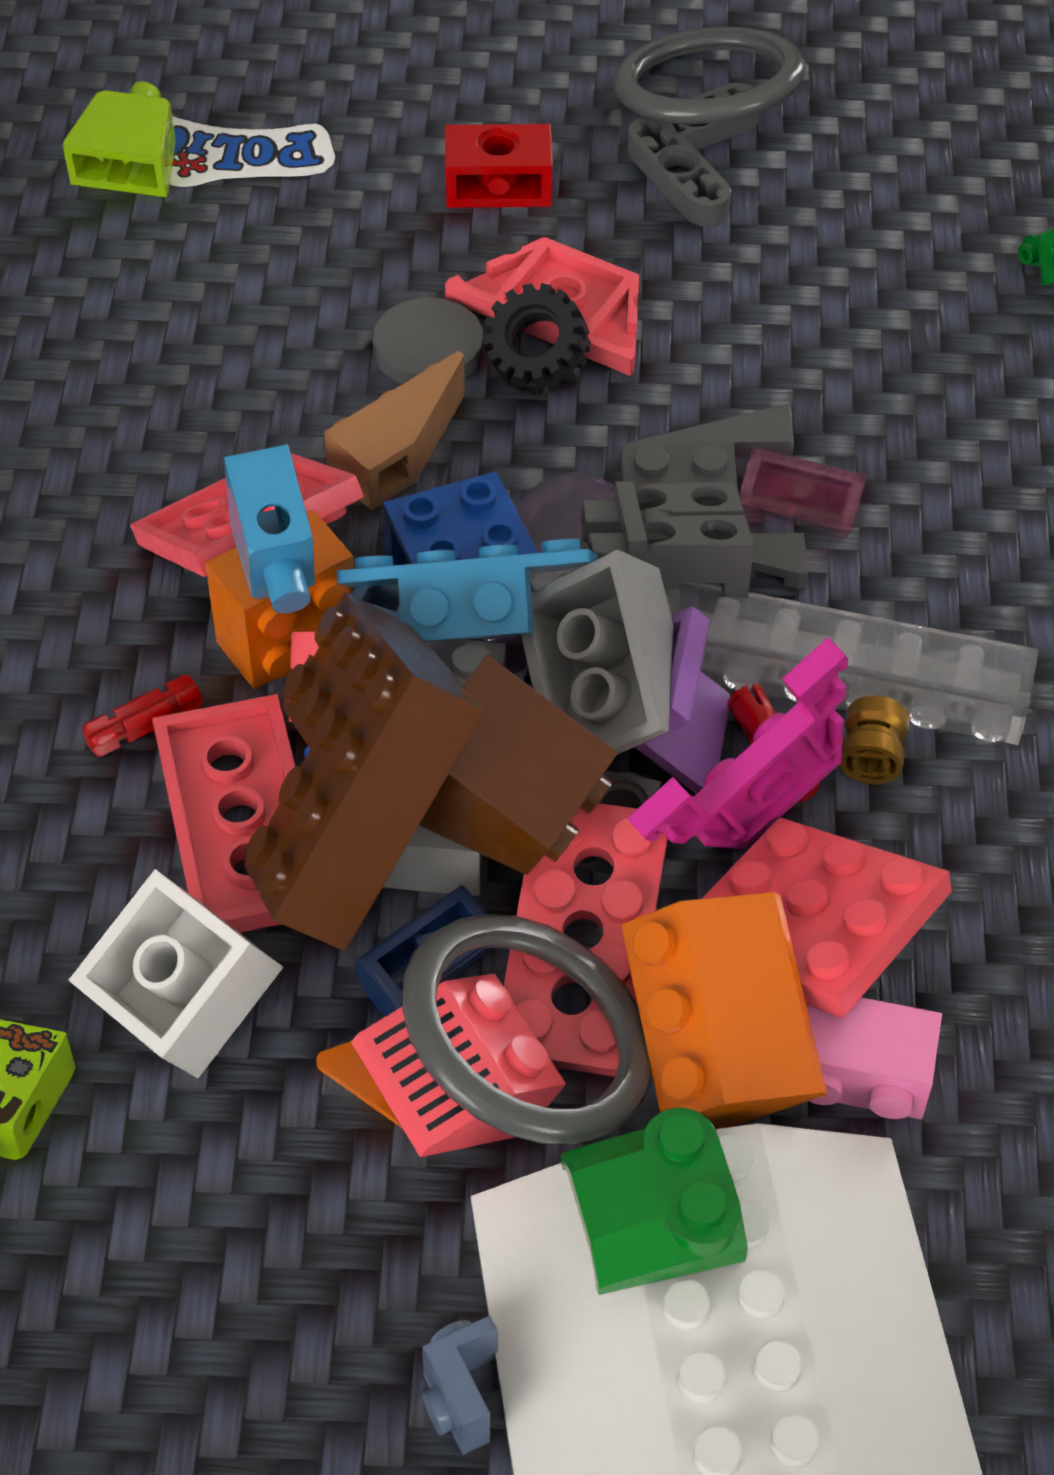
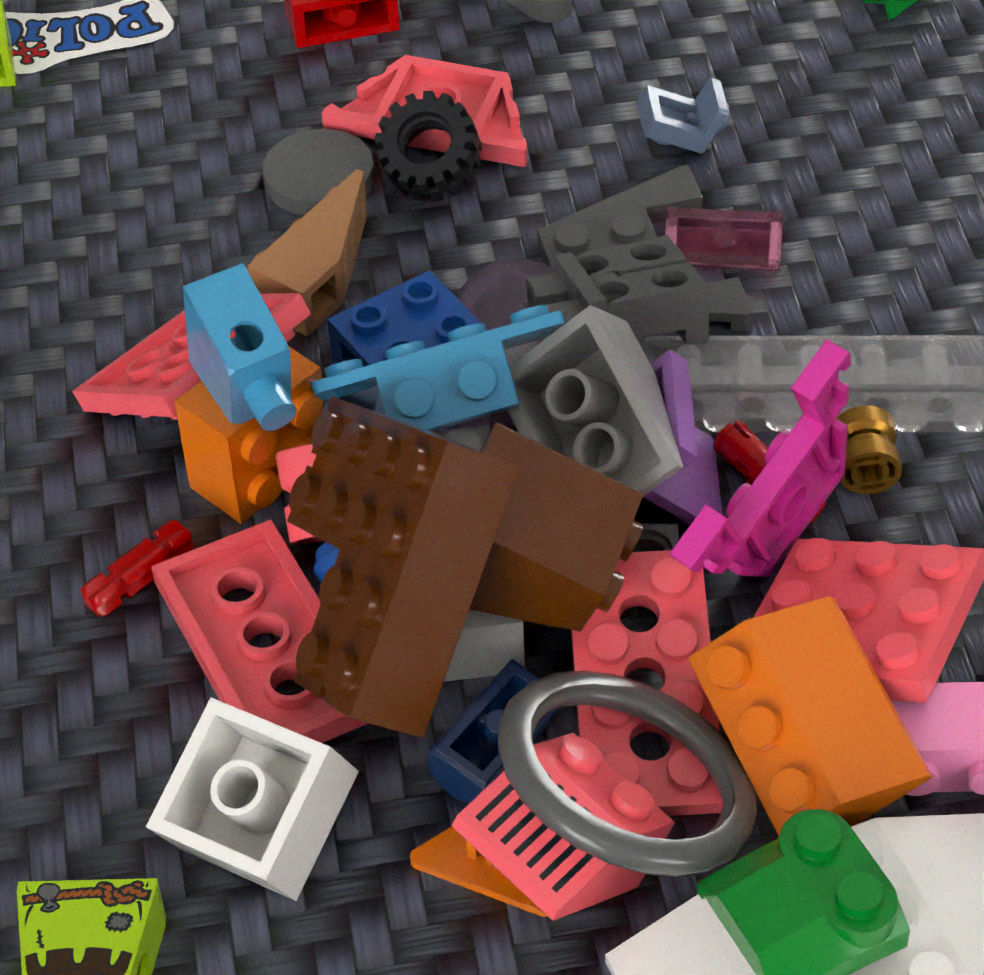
camera: 10 degrees left, 5 degrees down
none -> sand blue bracket [636,77,730,154]

